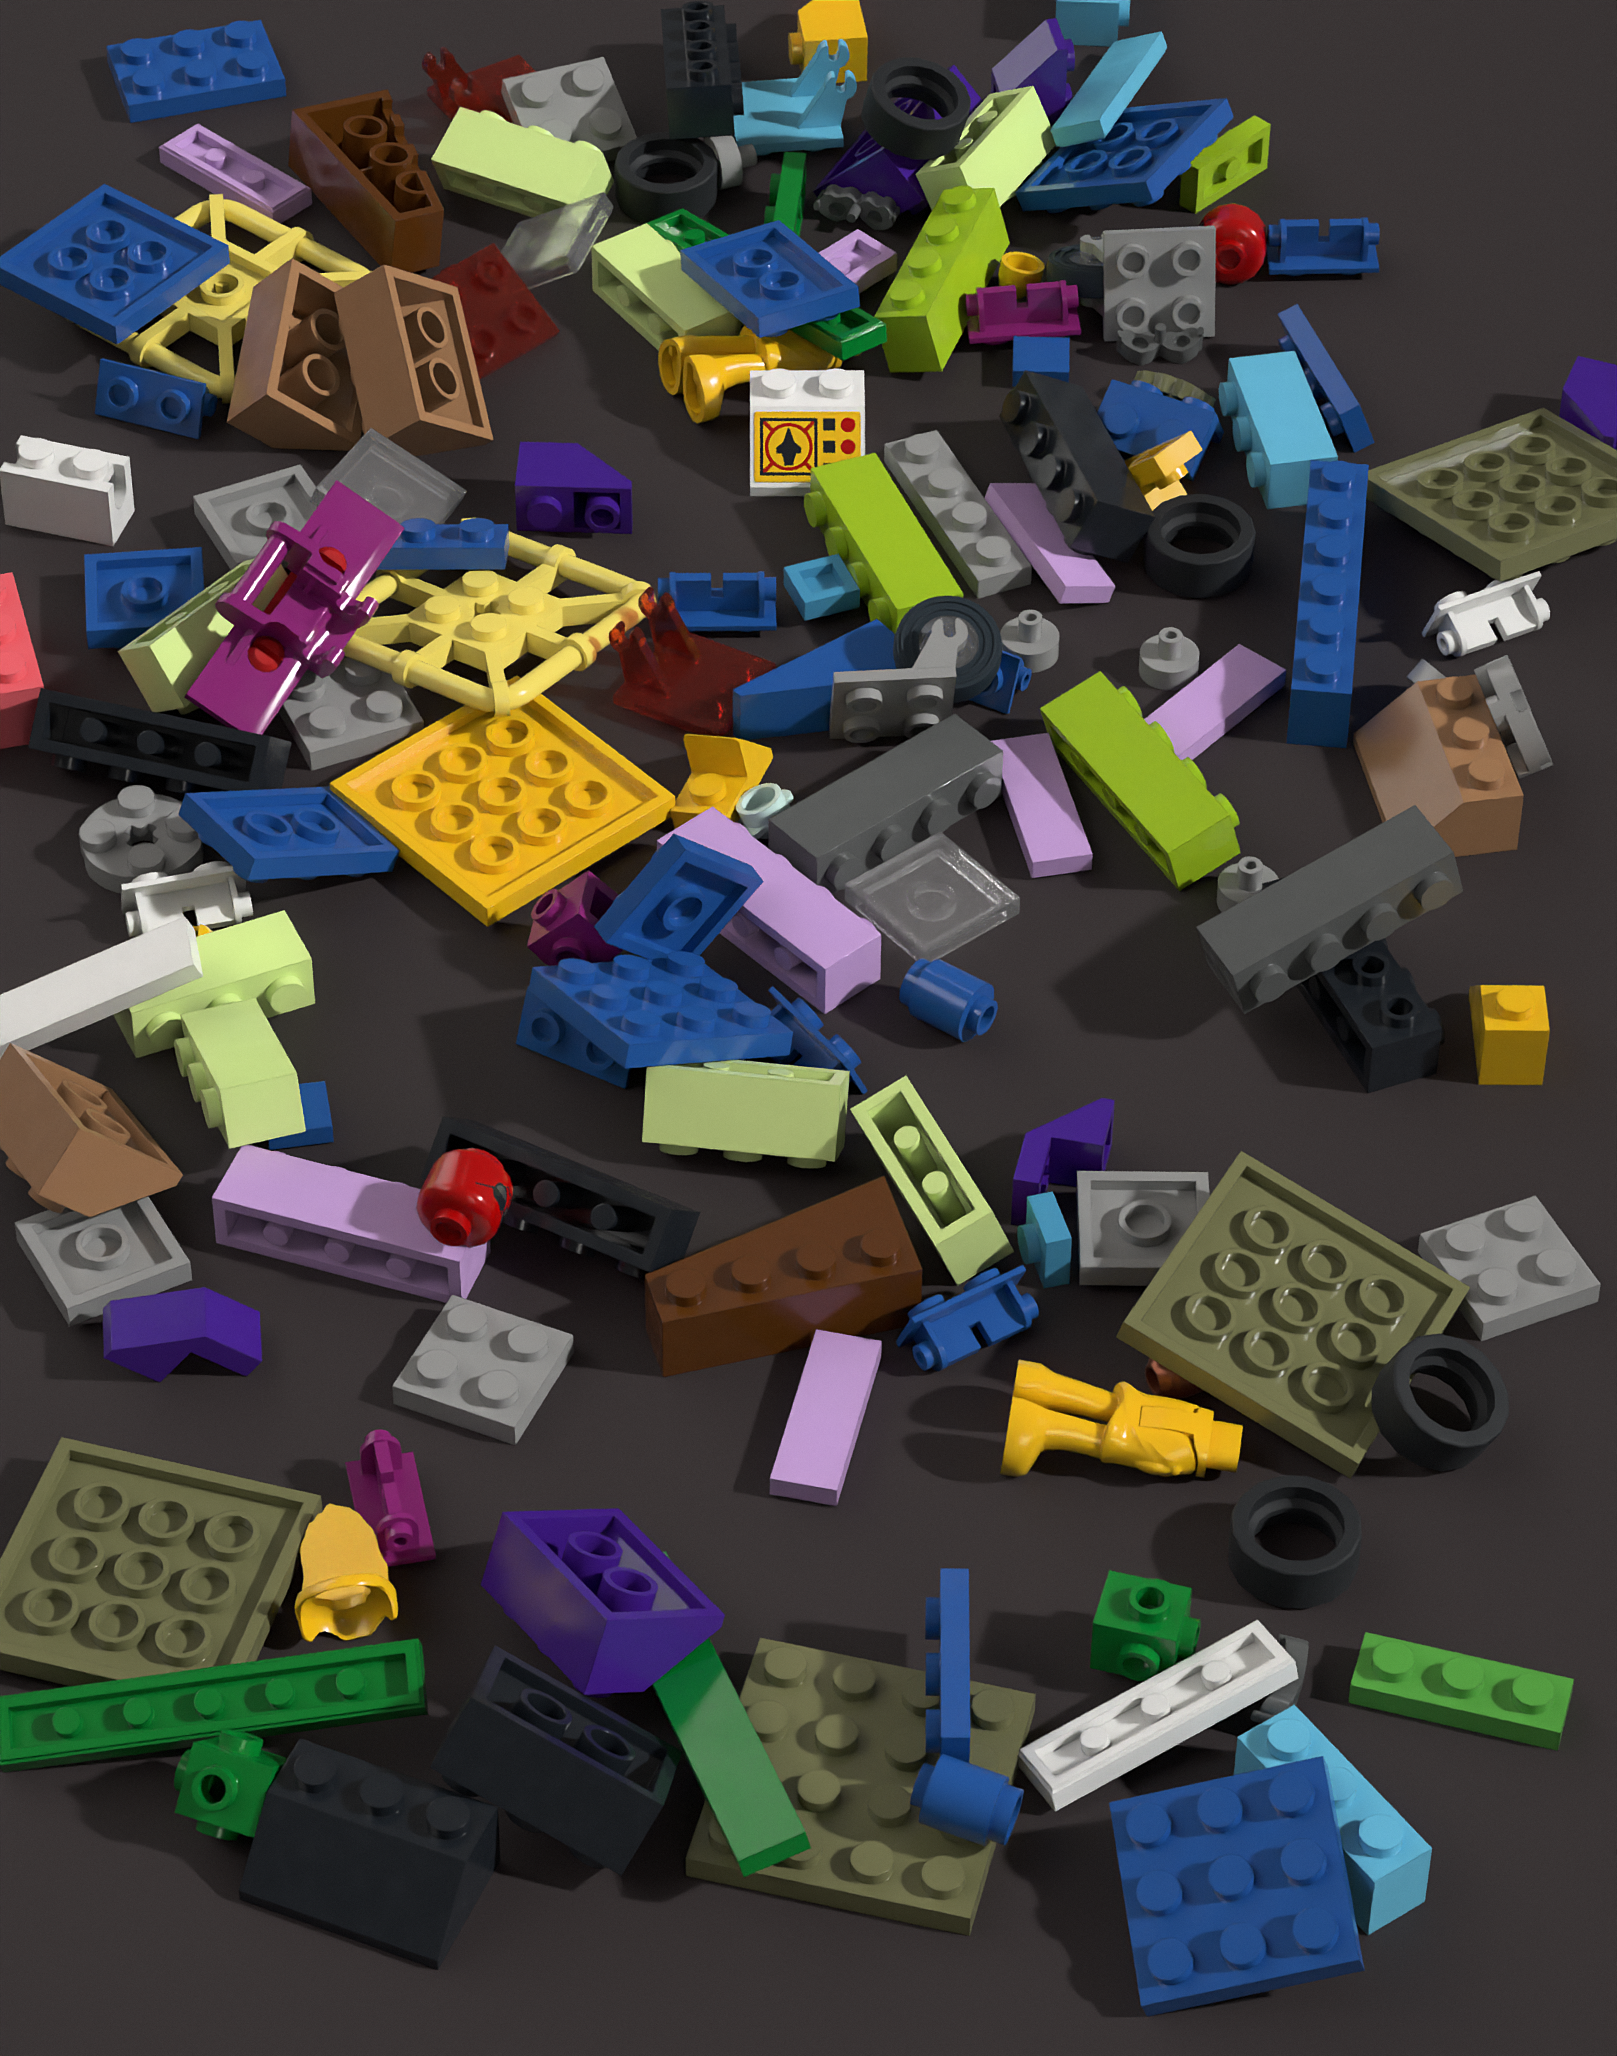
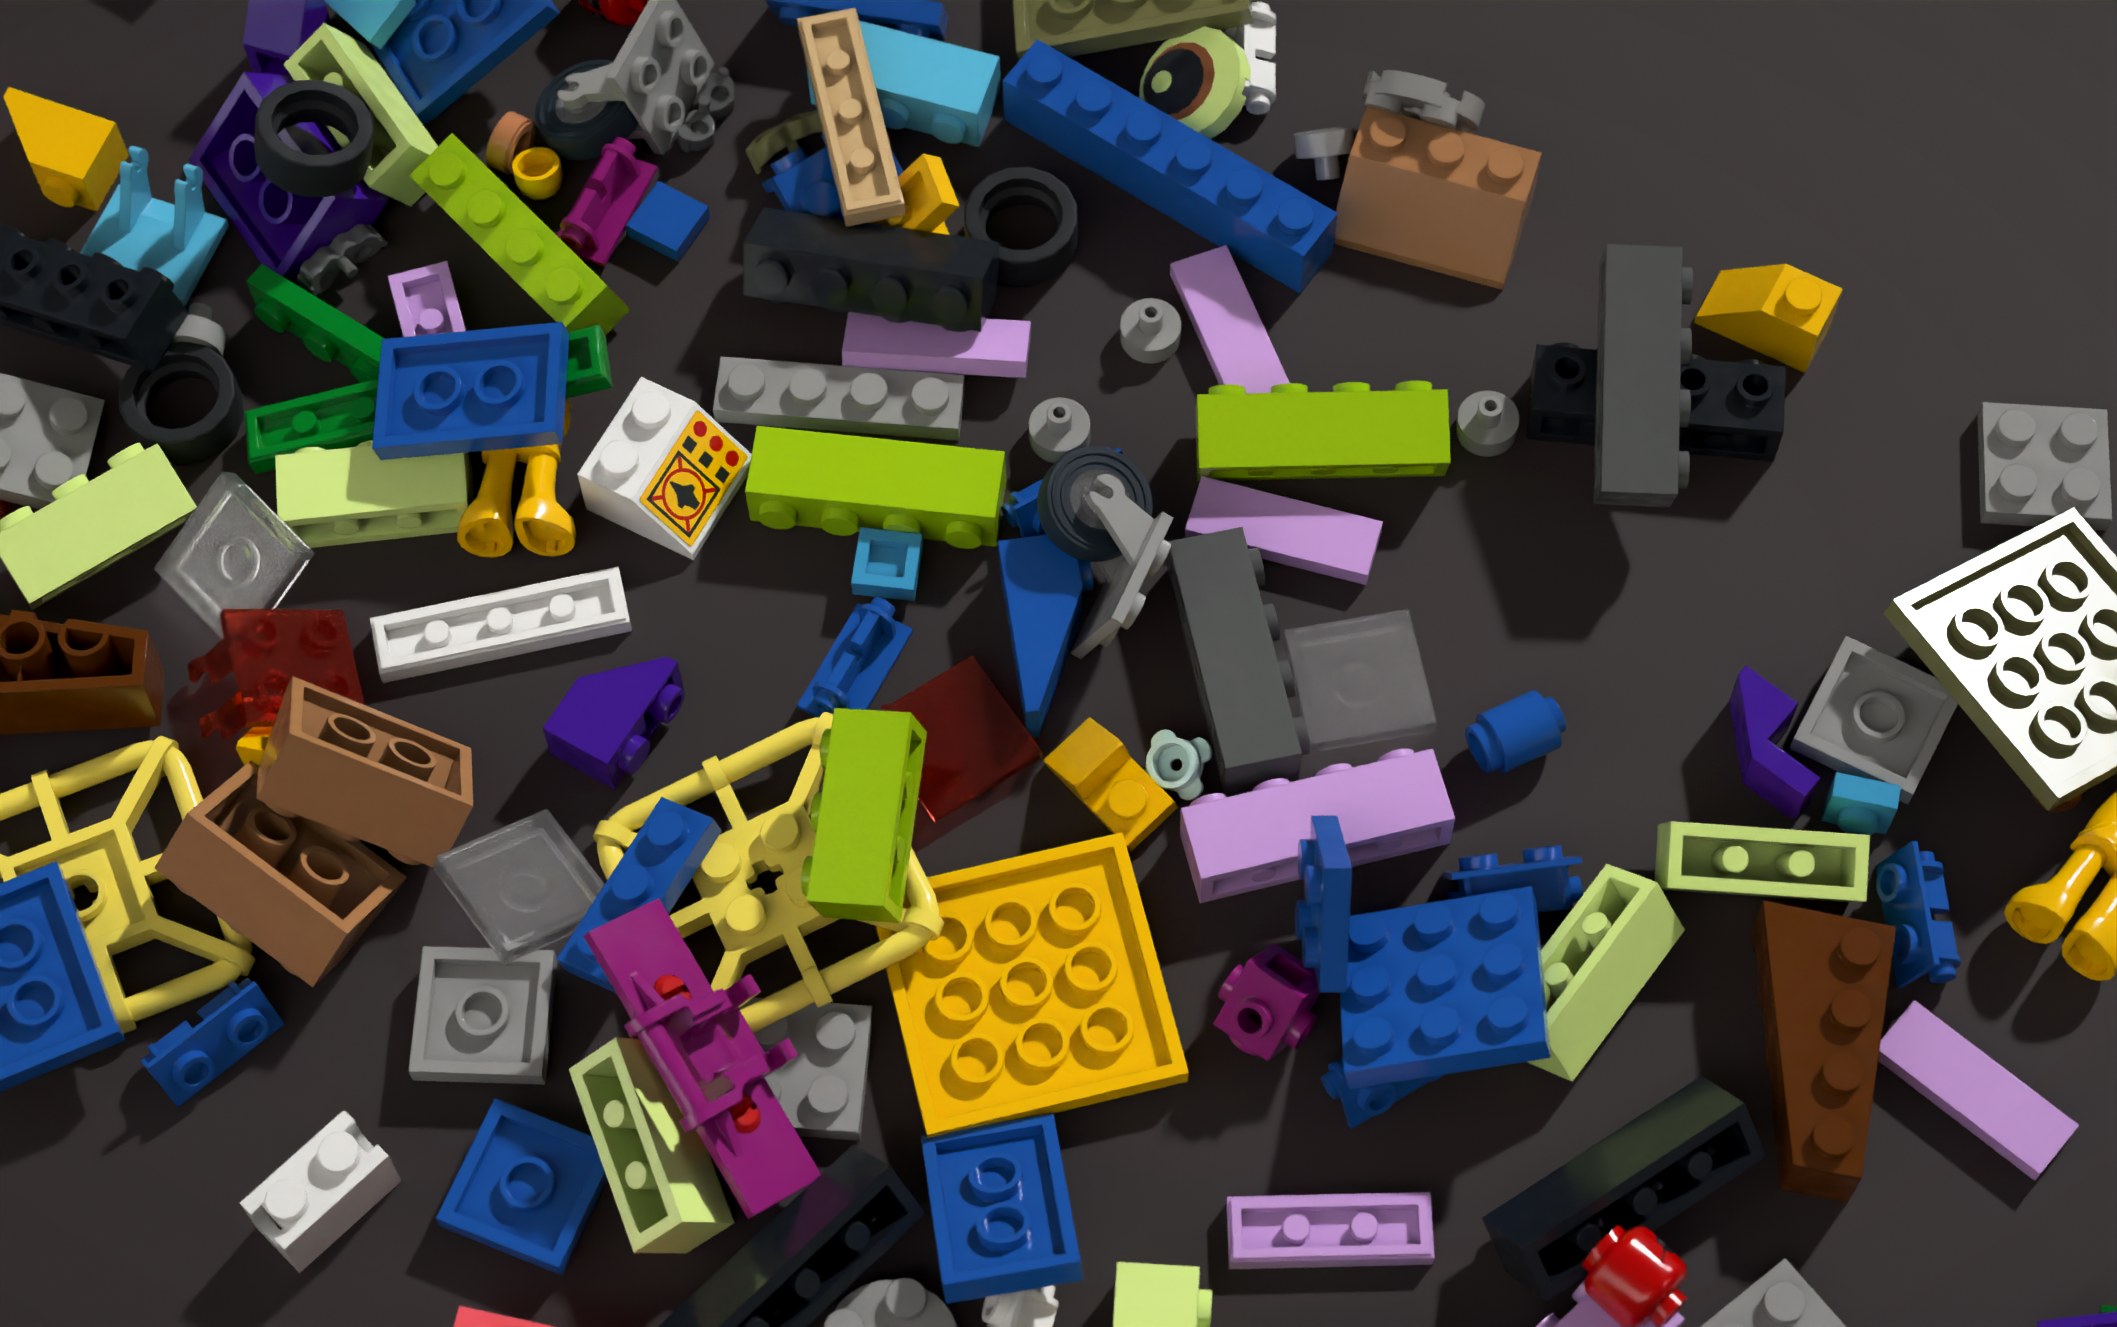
camera: 60 degrees left, 20 degrees up
none -> white tile [370,566,632,683]
none -> nougat tile [486,111,535,175]
none -> tan tile [797,8,906,227]
none -> lime brick [801,708,927,923]
none -> tile [1139,26,1251,139]
none -> lavender tile [1226,1192,1435,1269]

